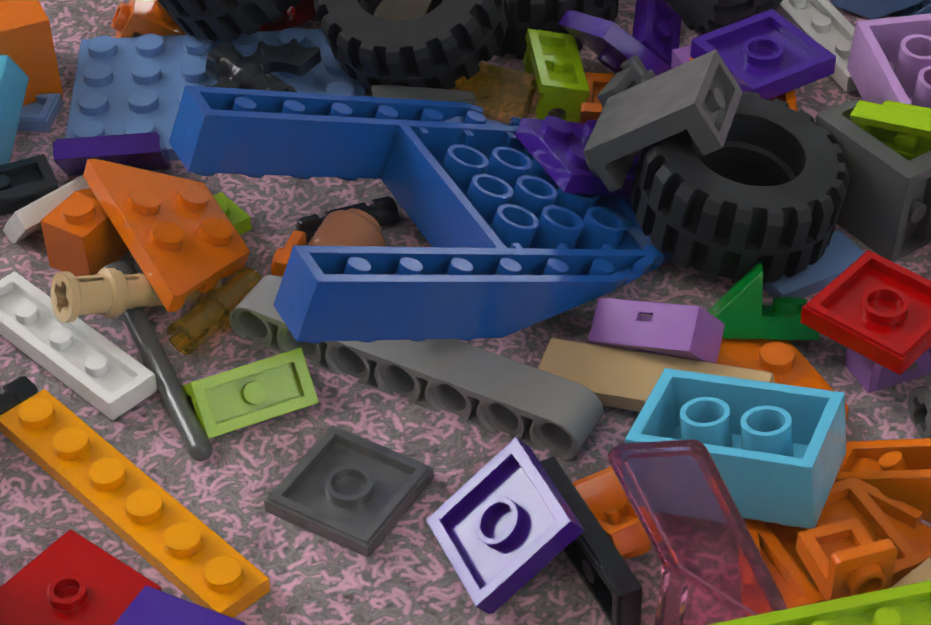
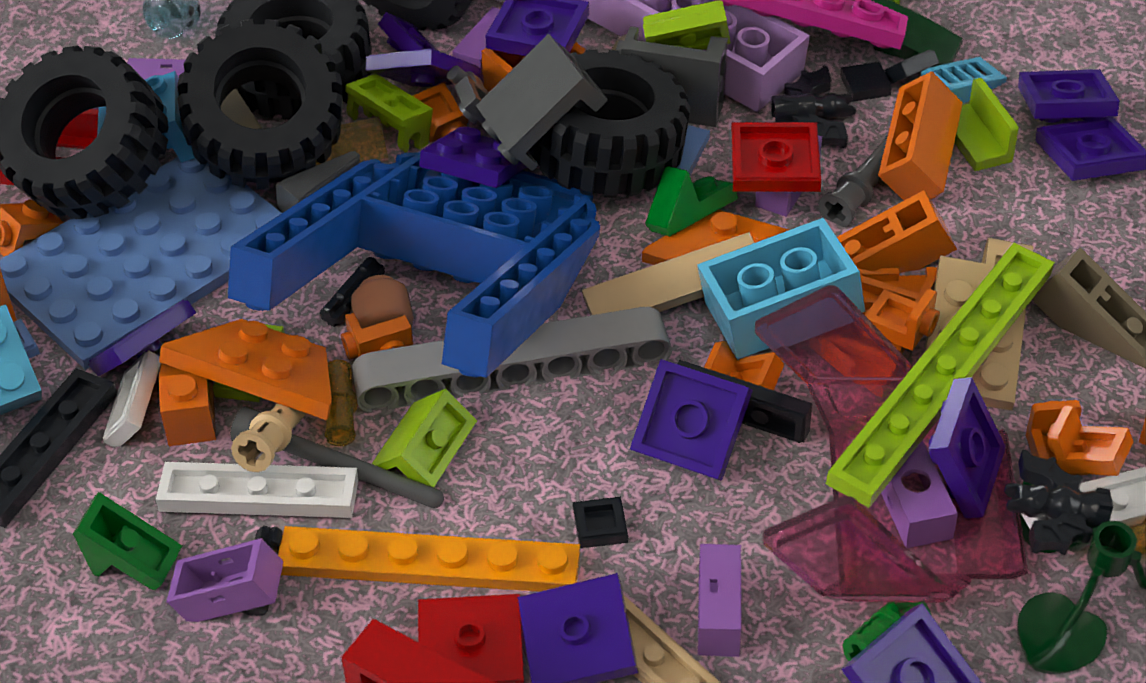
camera: 40 degrees left, 5 degrees up
black animal [204,39,322,92] -> none
flat silver tile [264,425,434,558] -> none
medium lavender piece [588,297,725,363] -> none
none -> black tile [572,497,628,548]

